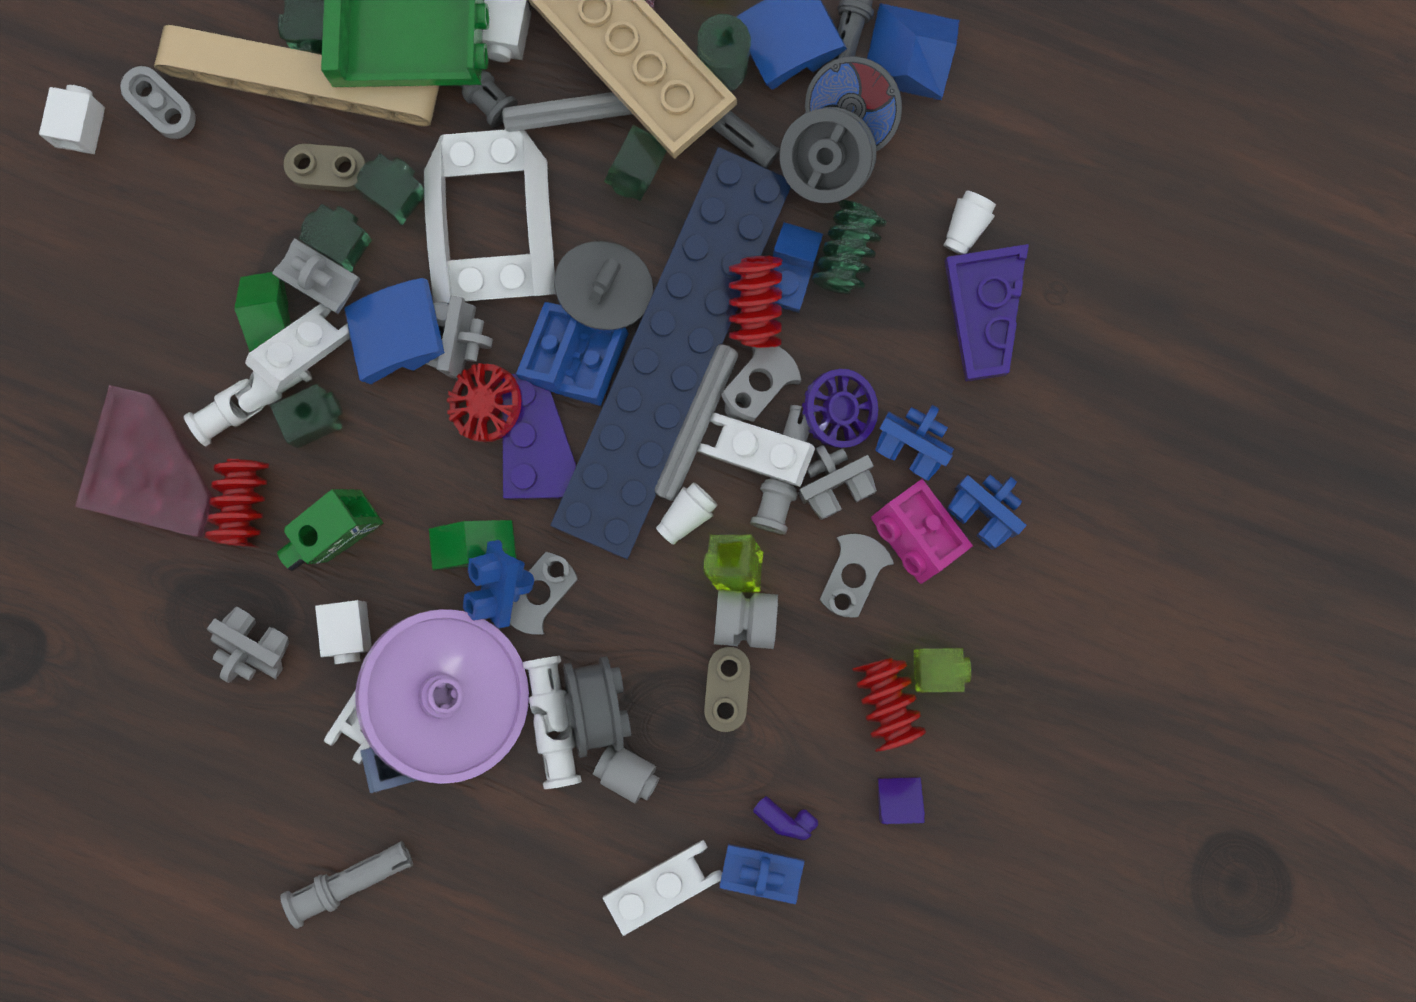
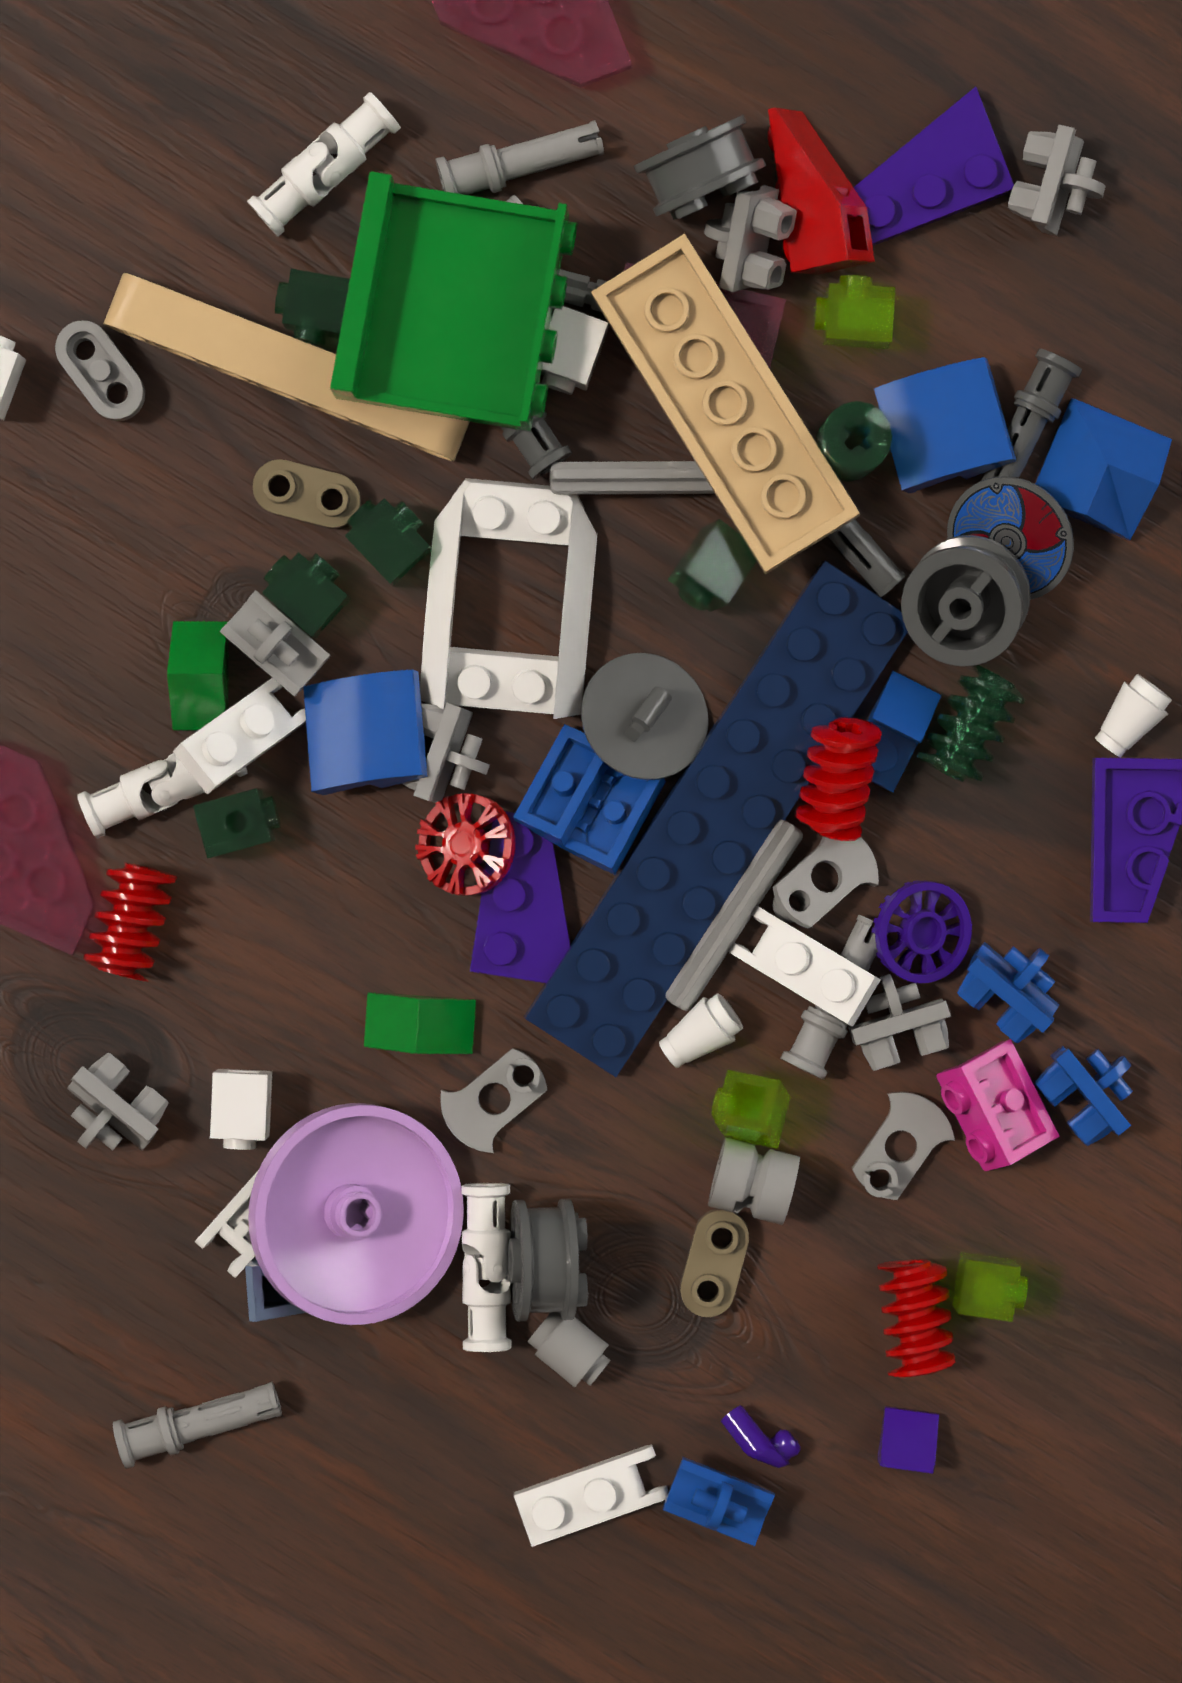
camera: 10 degrees right, 5 degrees up
green torso [277,489,384,571] -> none
blue hips [463,540,534,629] -> none

